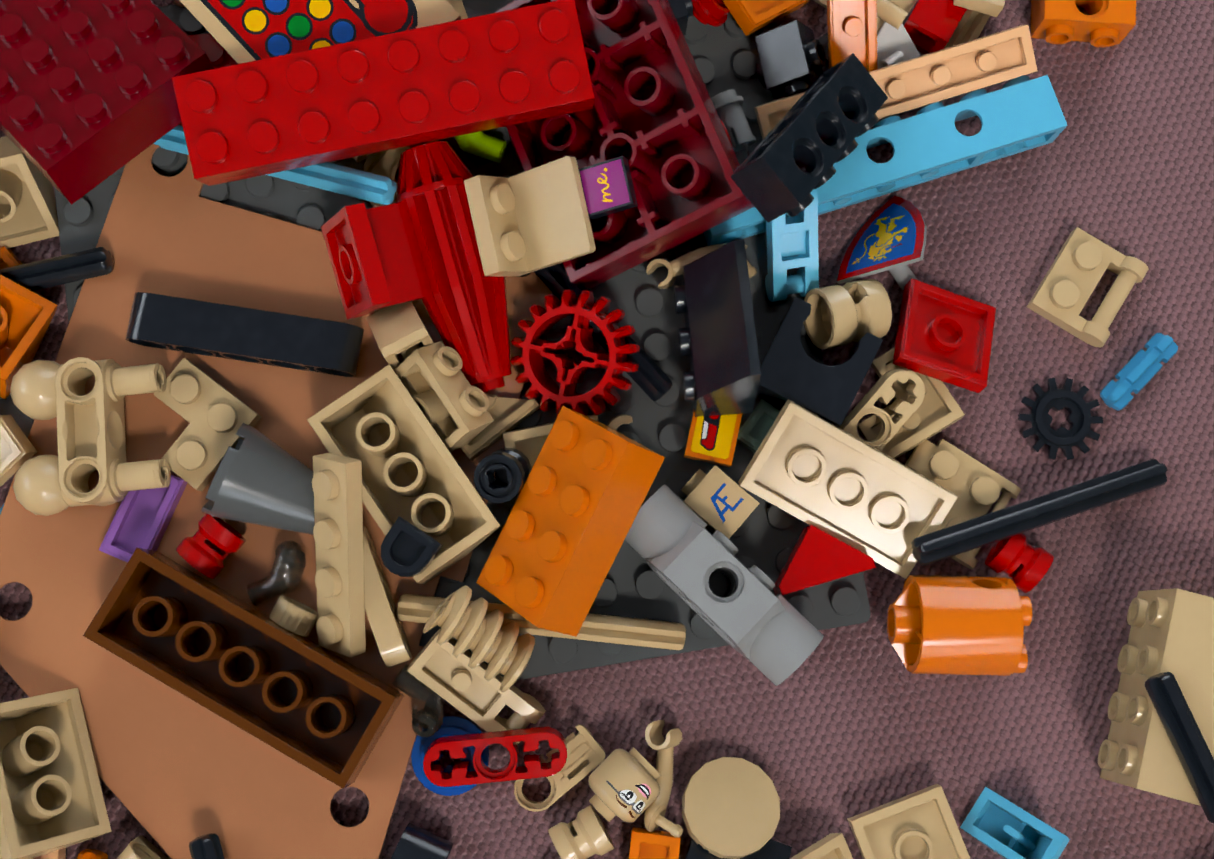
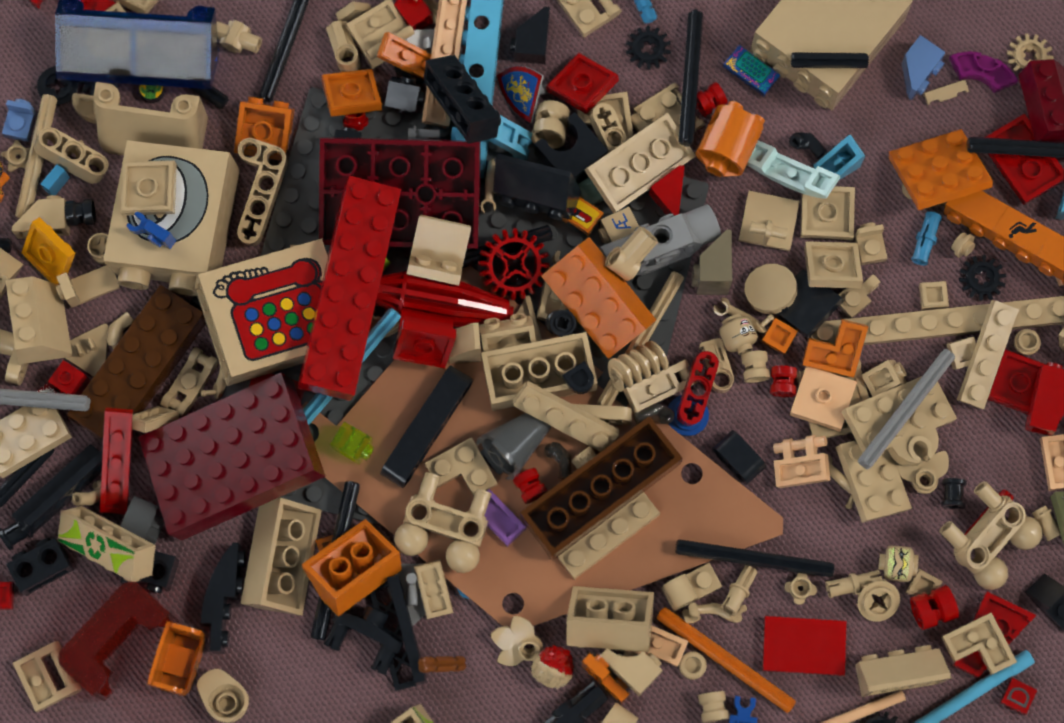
camera: 65 degrees left, 5 degrees down
magenta tile [579,156,638,219] -> none
none -> clear neon green brick [330,421,374,465]
none -> black slope [510,7,550,64]
none -> tan plate [558,492,660,580]
none -> tan piece [605,226,658,281]
none -> dark tan slope [691,230,732,295]
none -> tile [723,45,780,97]
none -> tan plate [738,191,800,251]
none -> light aqua slope [747,140,840,199]
none -> black arm [789,132,827,159]

